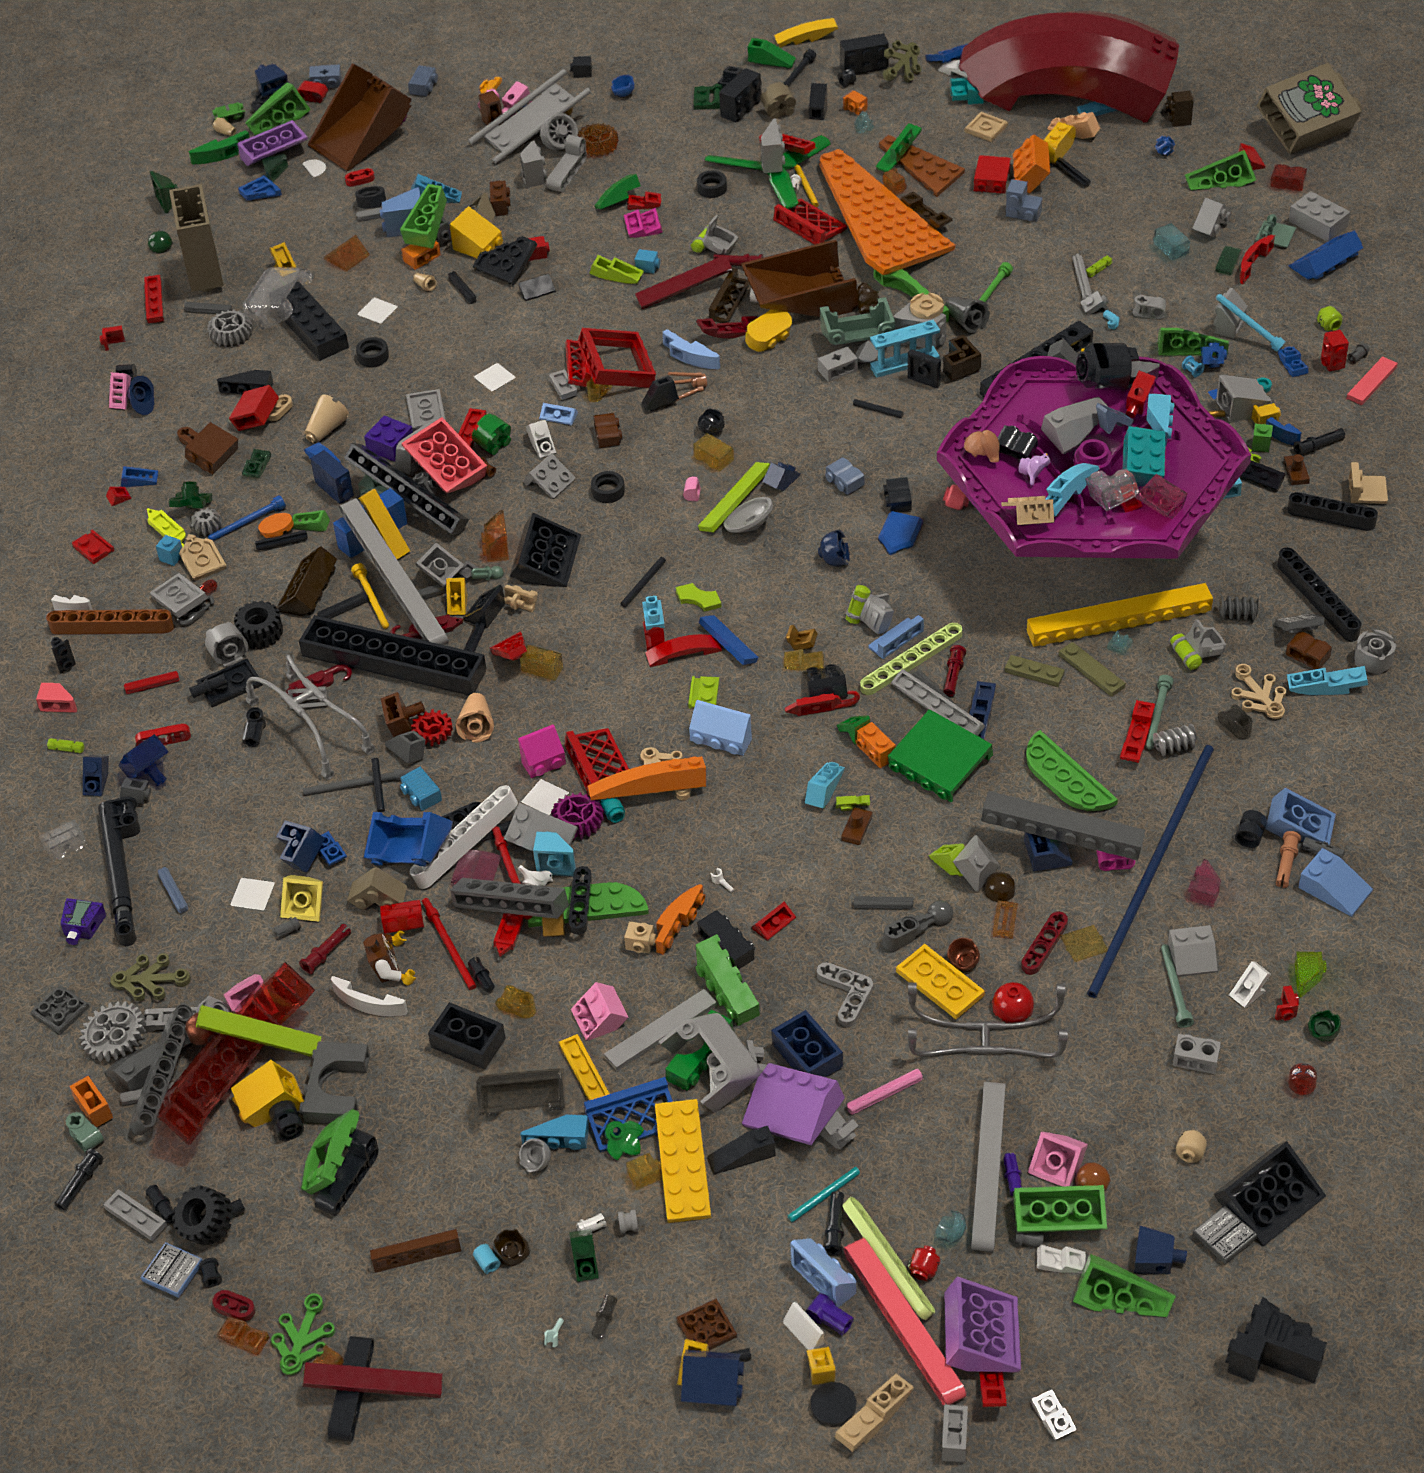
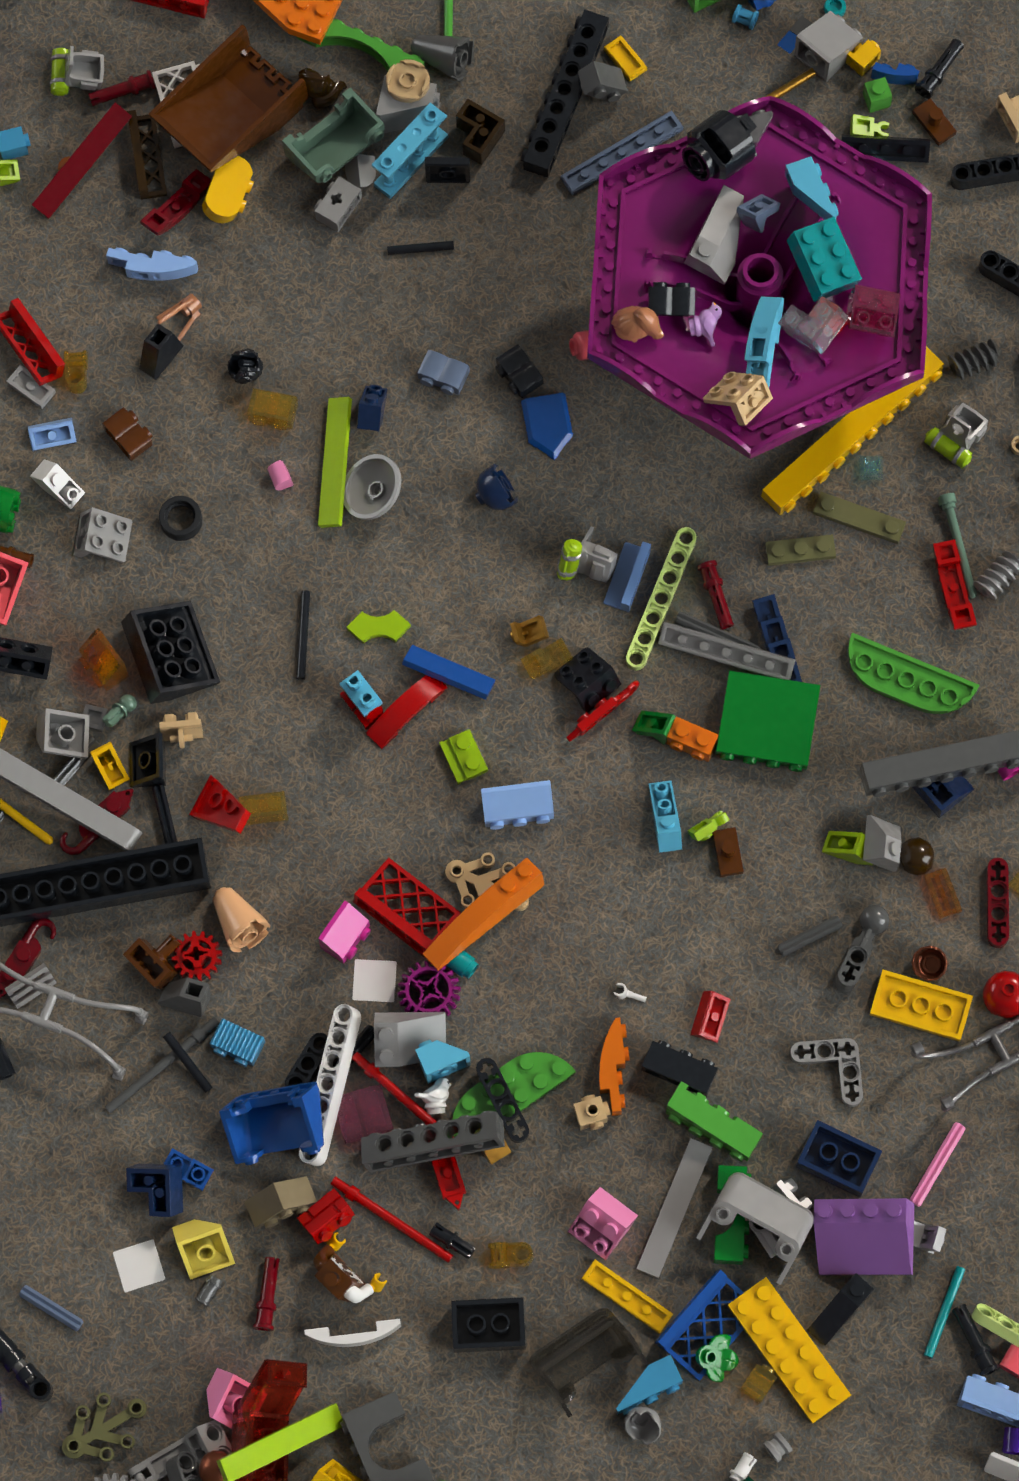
camera: 30 degrees left, 25 degrees up
red window [578,328,656,388] -> none
red torso [1125,370,1156,418] -> none

